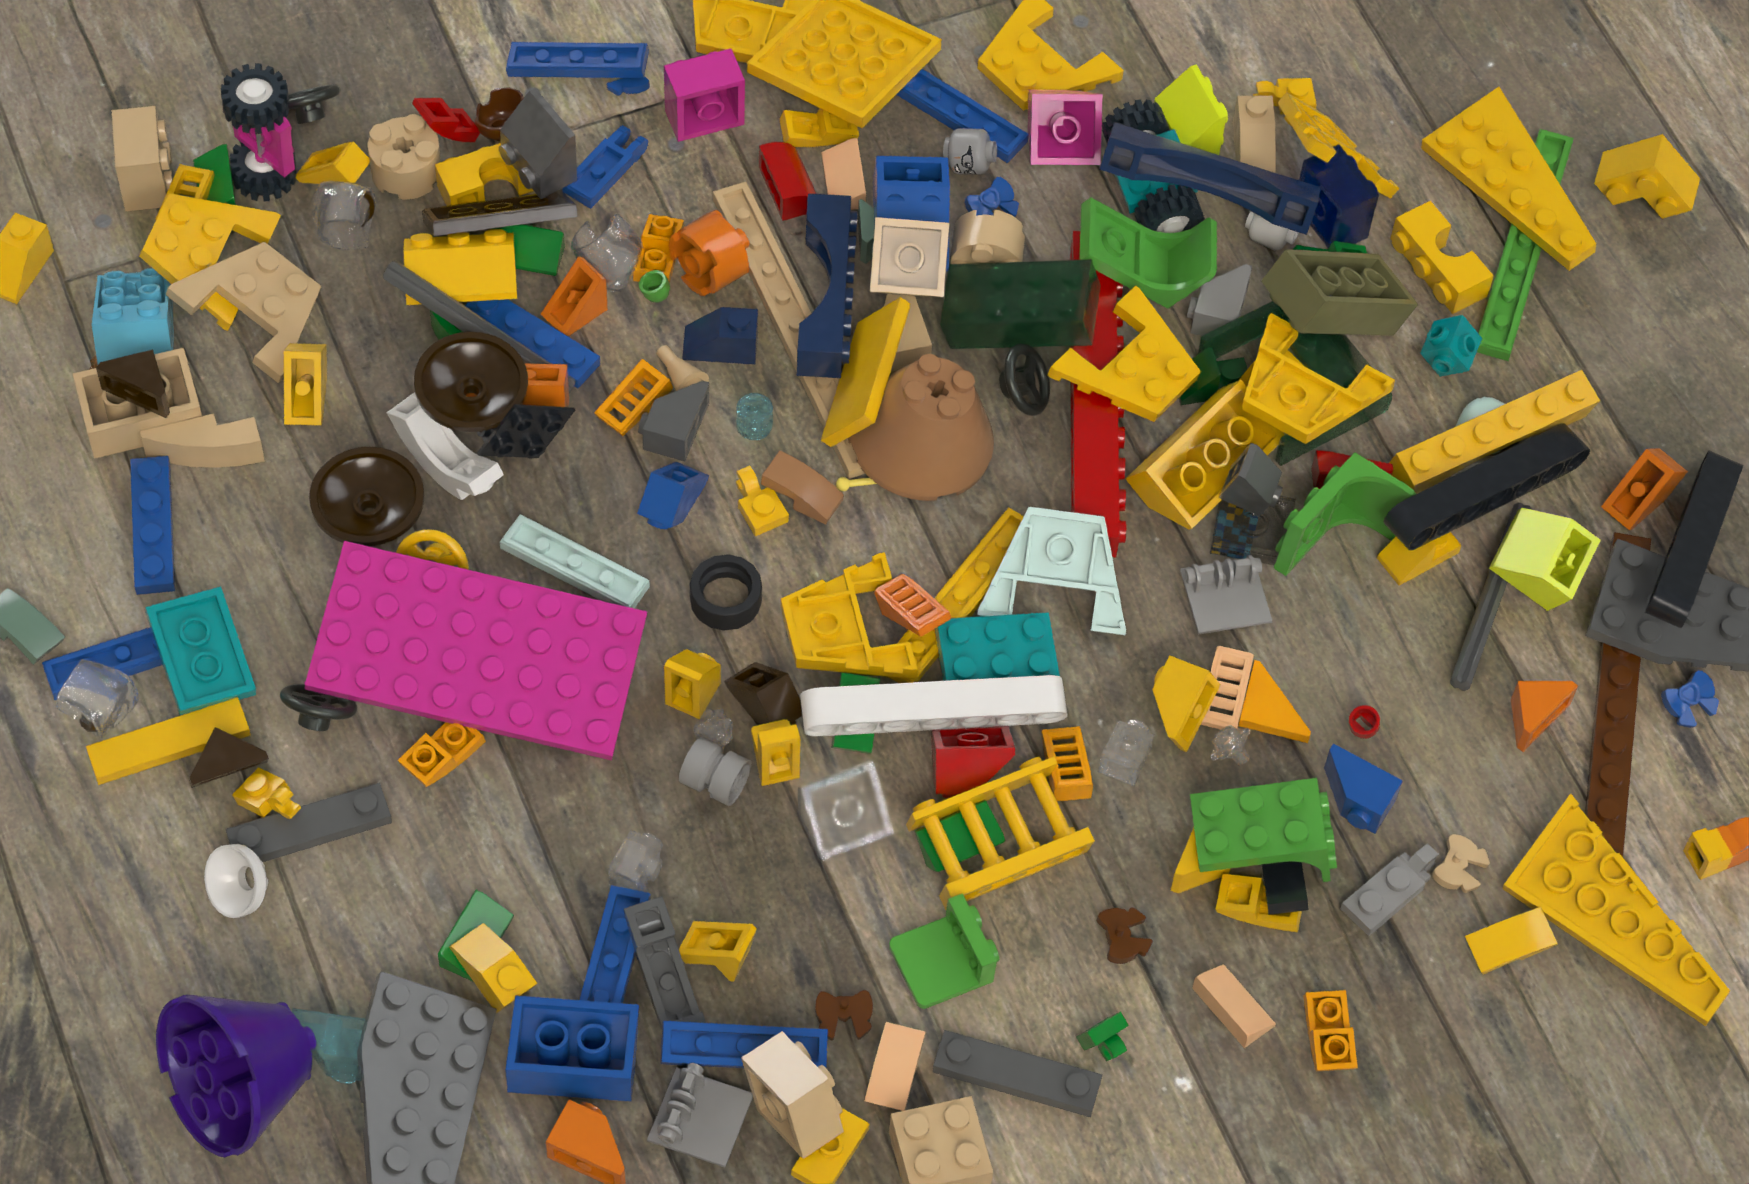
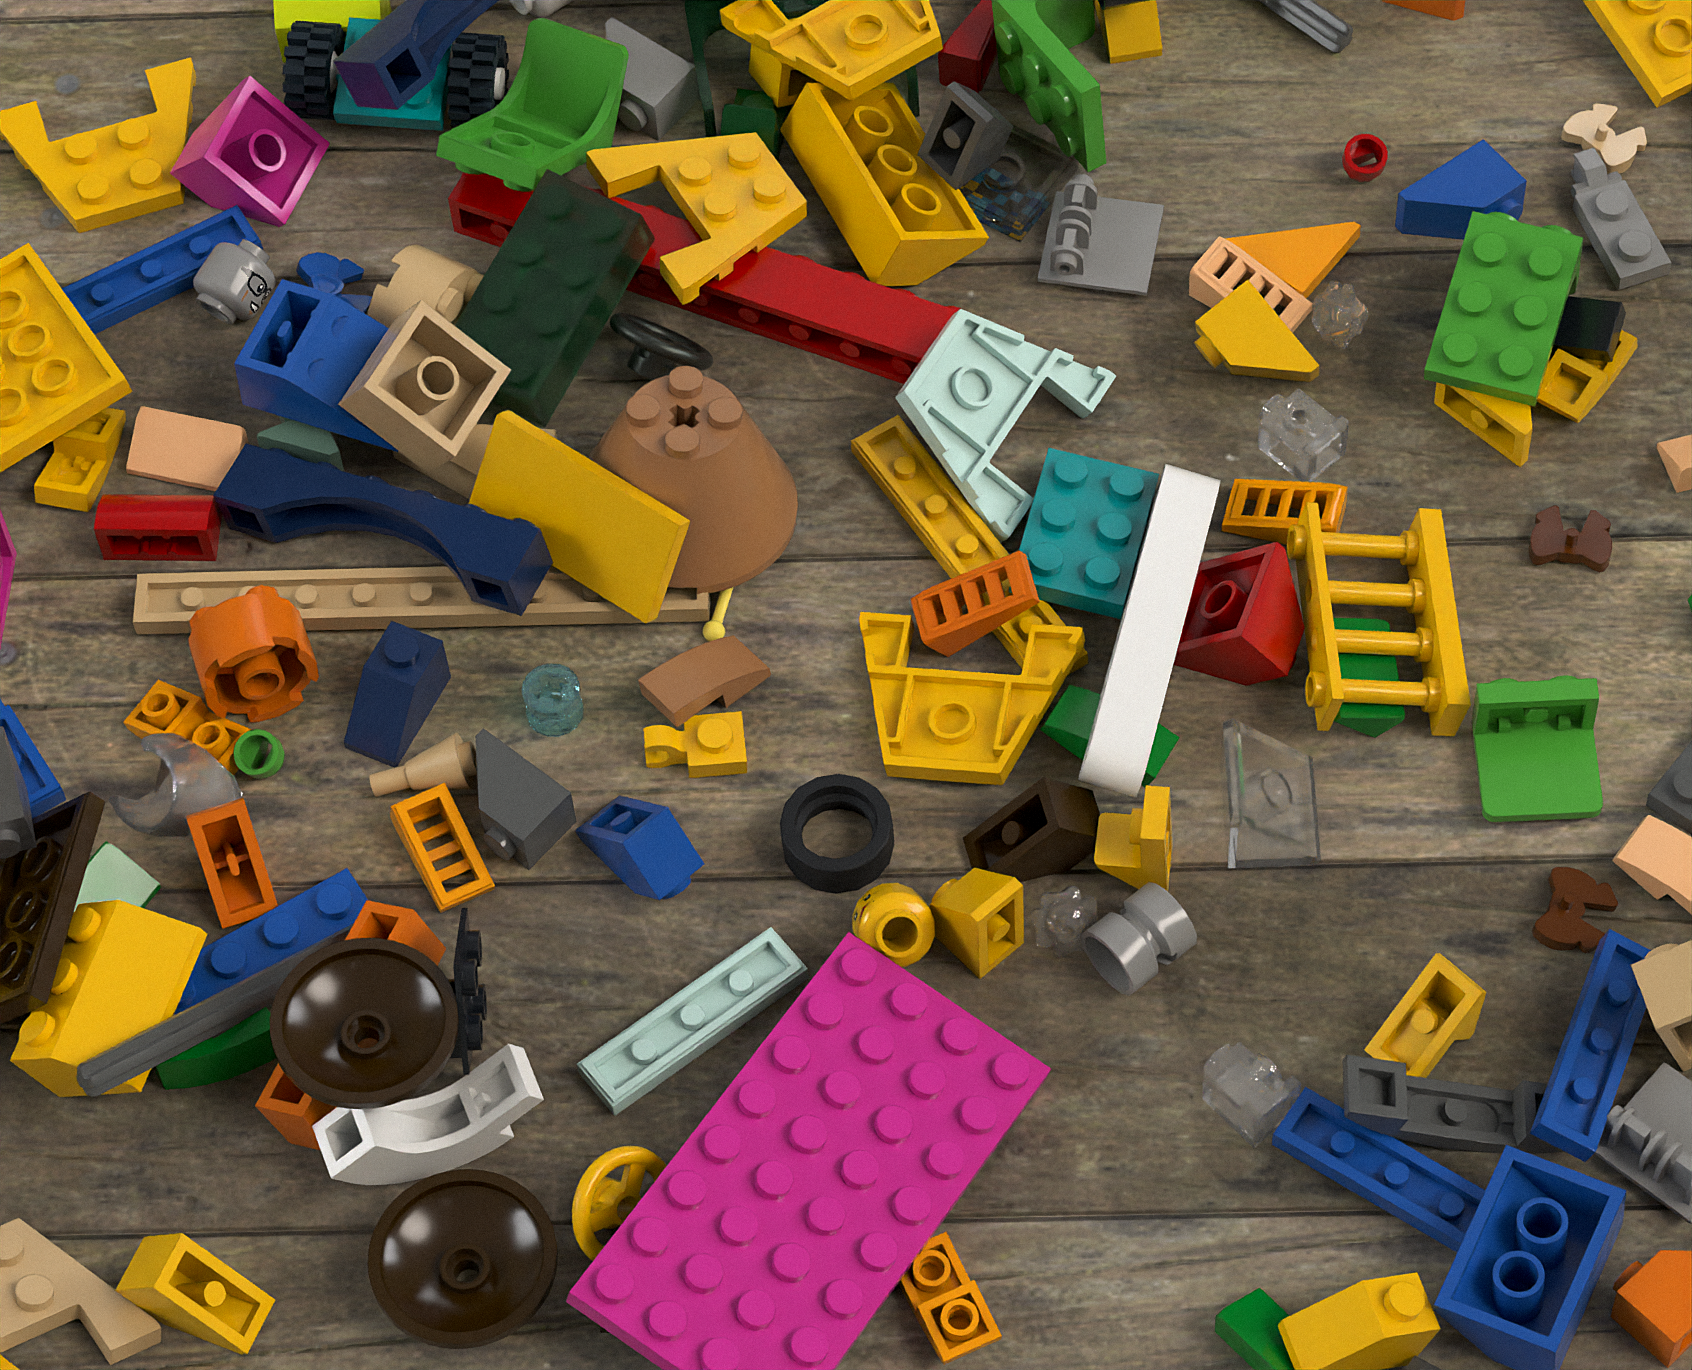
camera: 60 degrees left, 0 degrees up
none -> yellow head [852,883,935,967]

